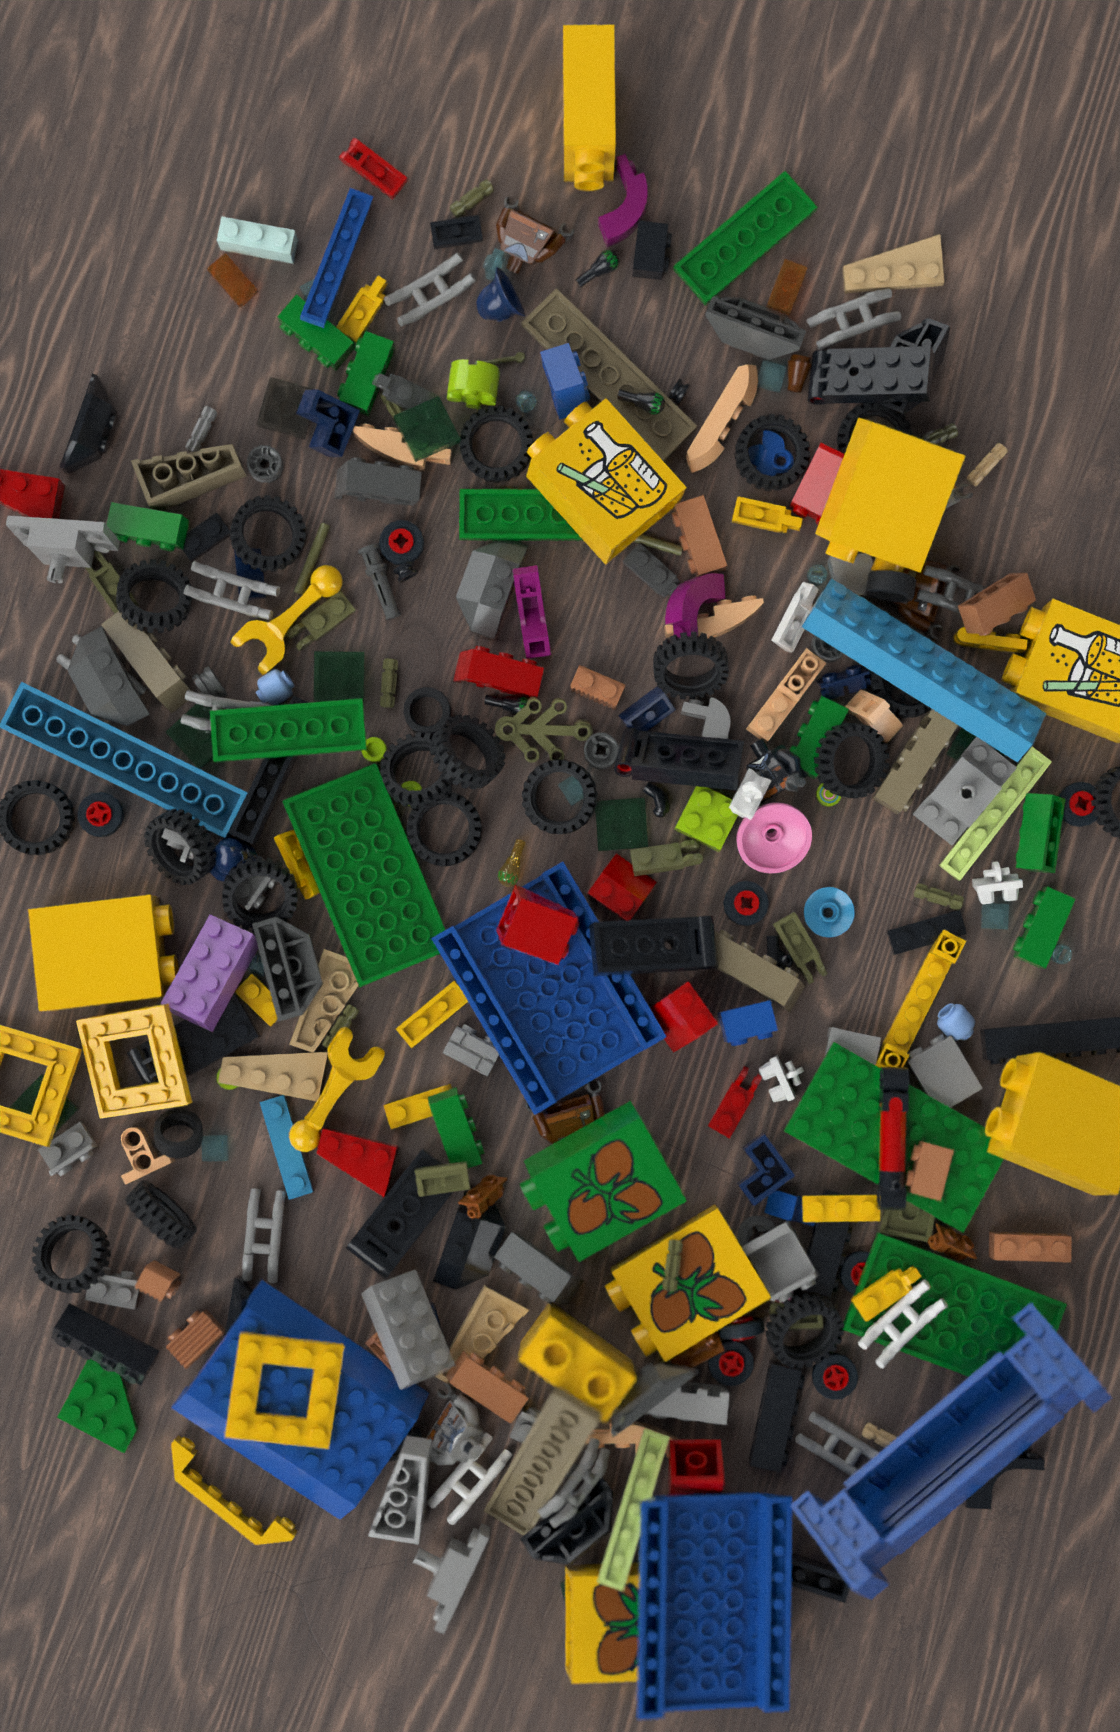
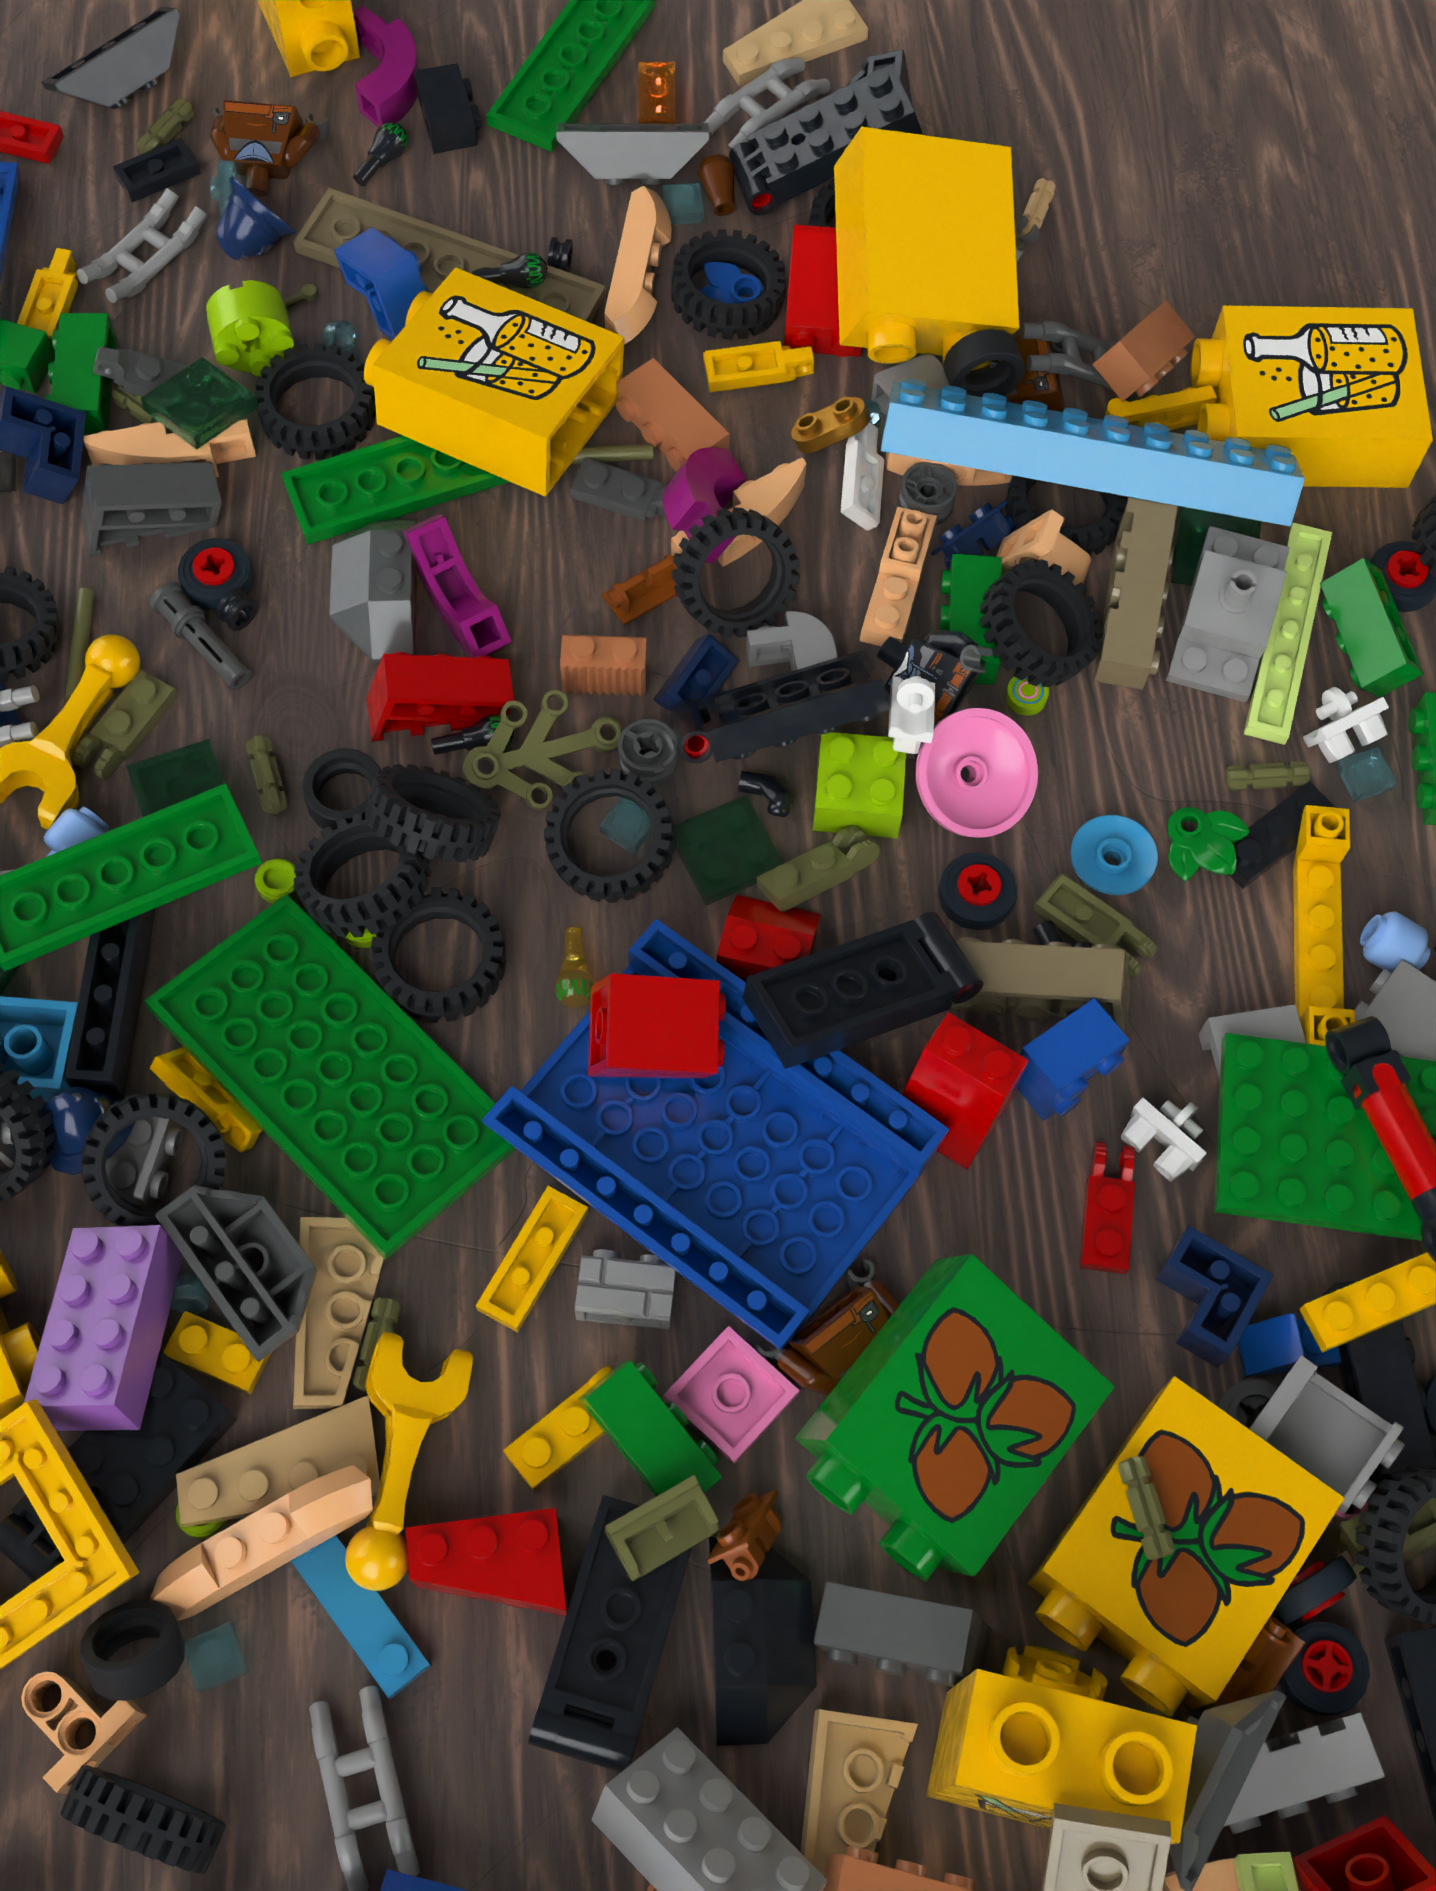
camera: 25 degrees left, 20 degrees down
none -> wedge [41,7,180,109]
none -> light nougat brick [150,1465,373,1621]
none -> dark orange hinge [601,554,677,626]
none -> bright pink plate [663,1326,800,1465]
none -> pearl gold plate [791,397,870,453]
none -> yellow plate [1002,1645,1108,1701]
none -> green plate [1167,807,1250,882]

